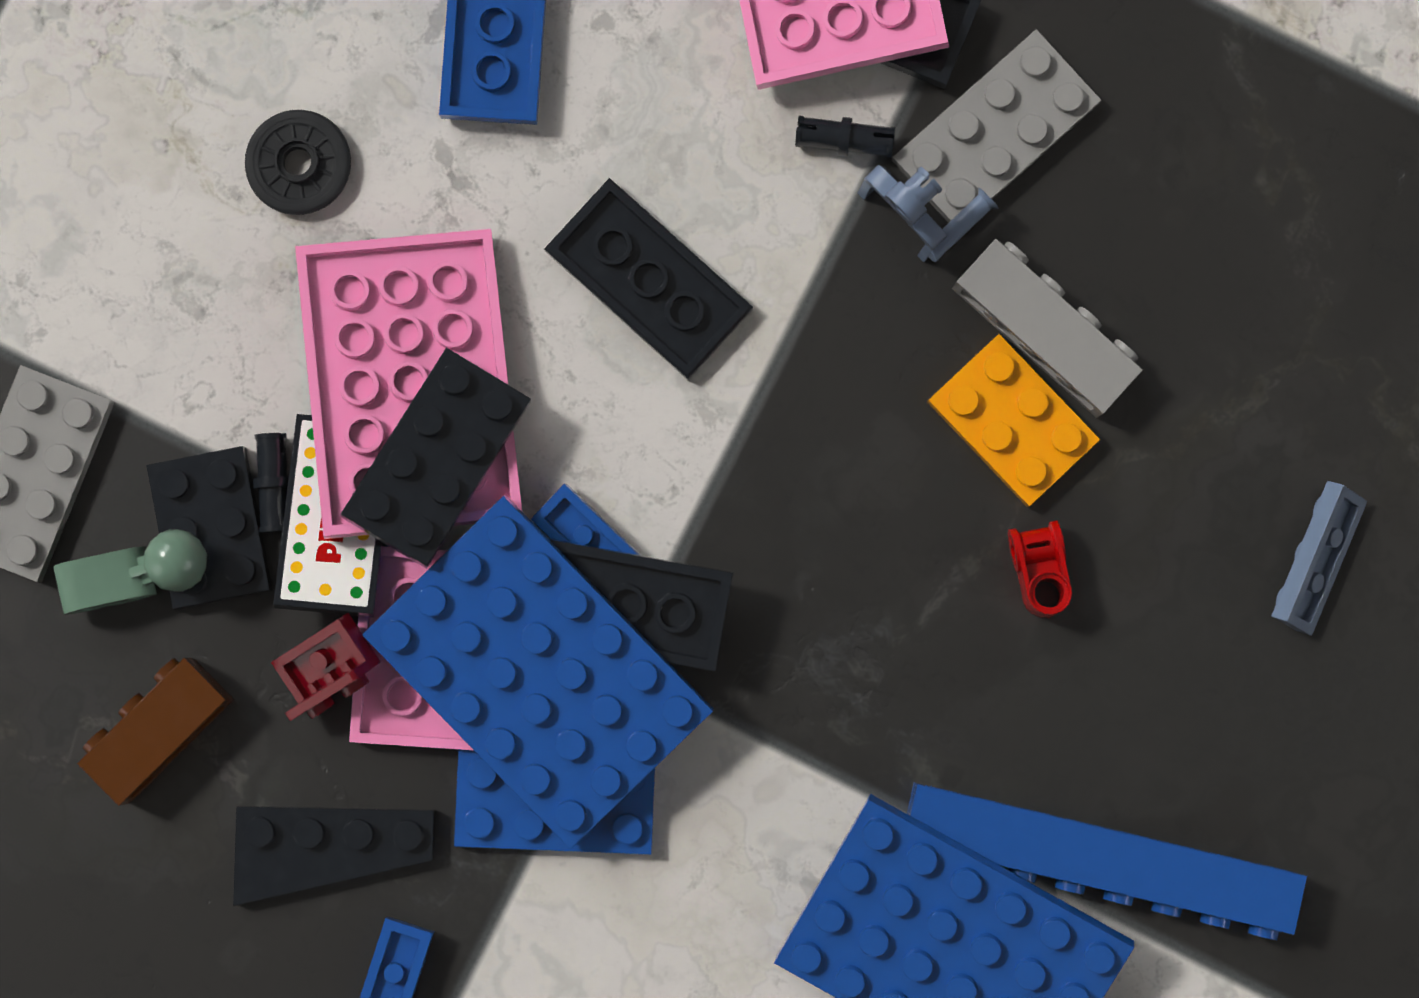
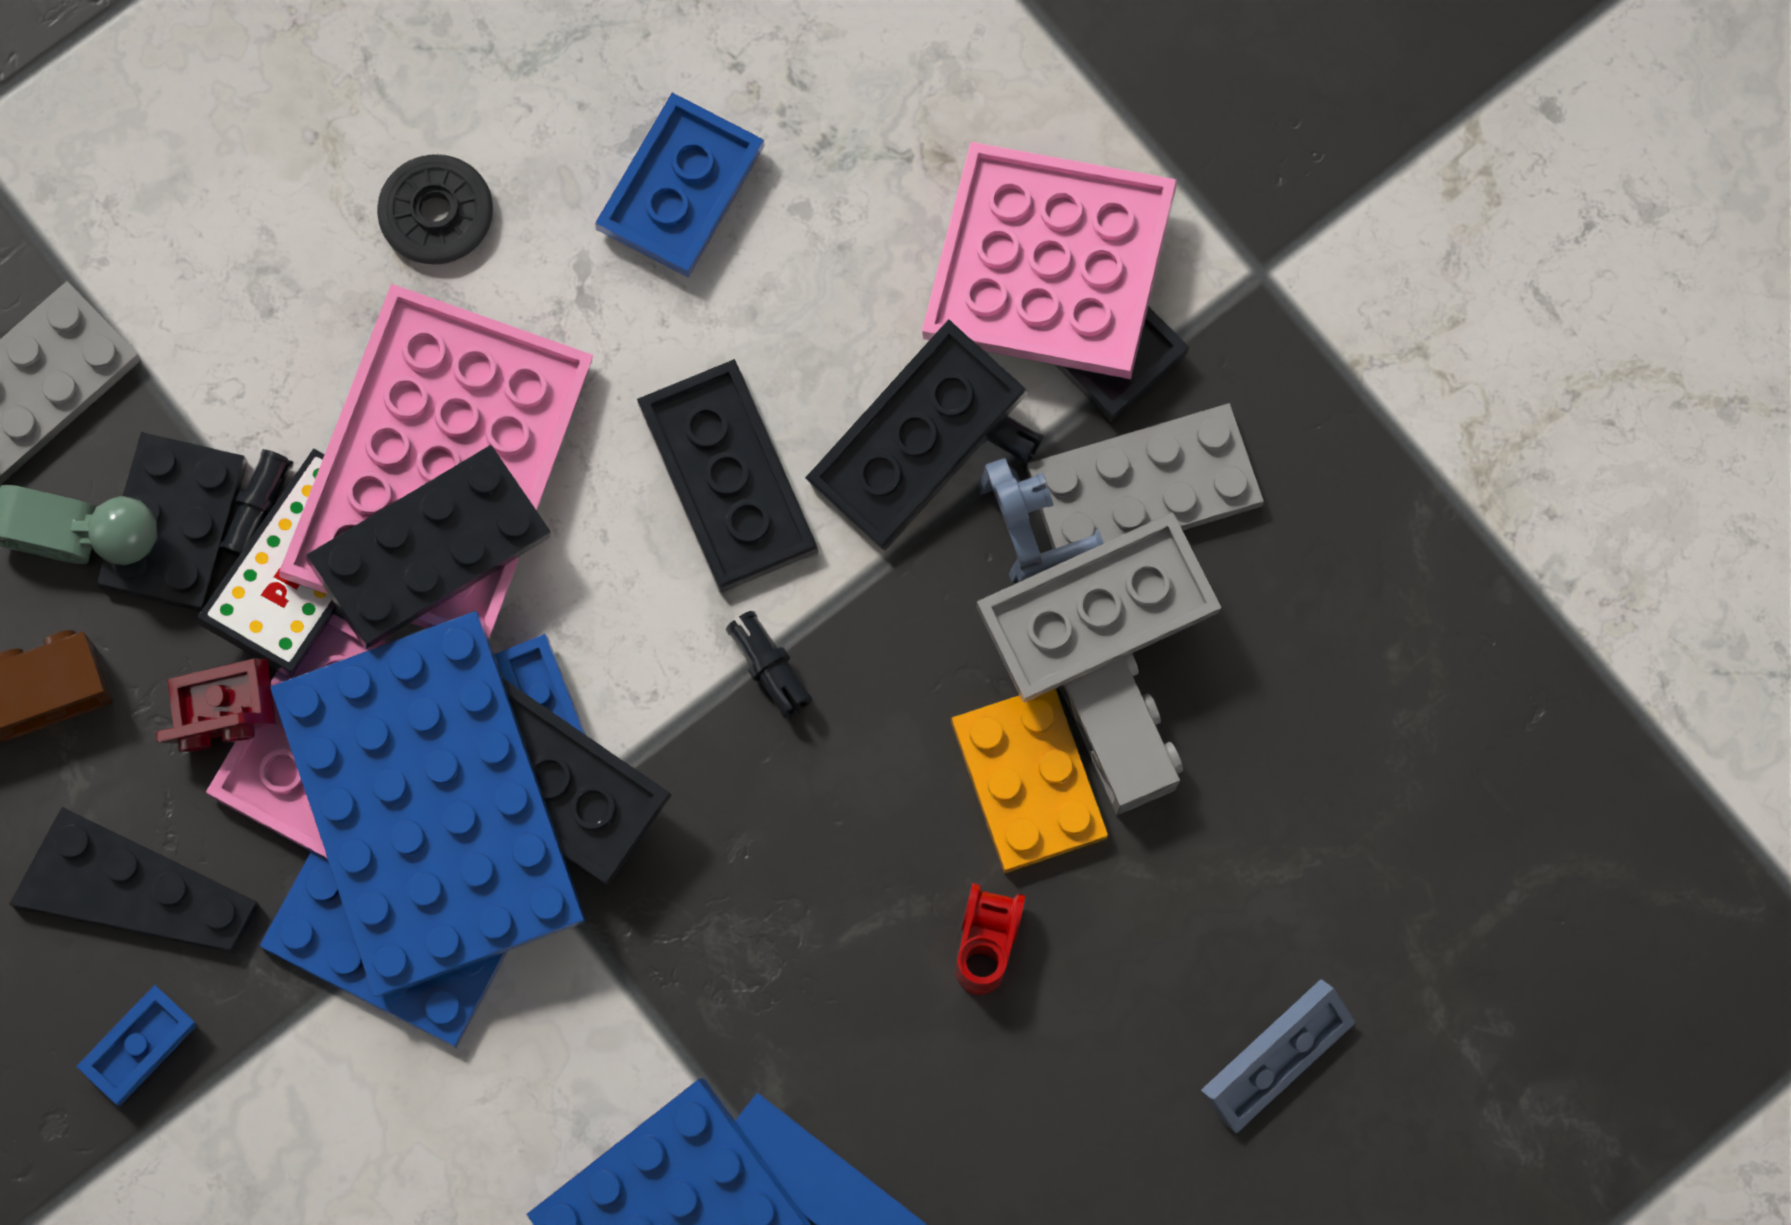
camera: 20 degrees right, 10 degrees down
none -> black pin [726,611,813,718]
none -> black tile [805,319,1029,551]
none -> light grey plate [976,512,1221,703]

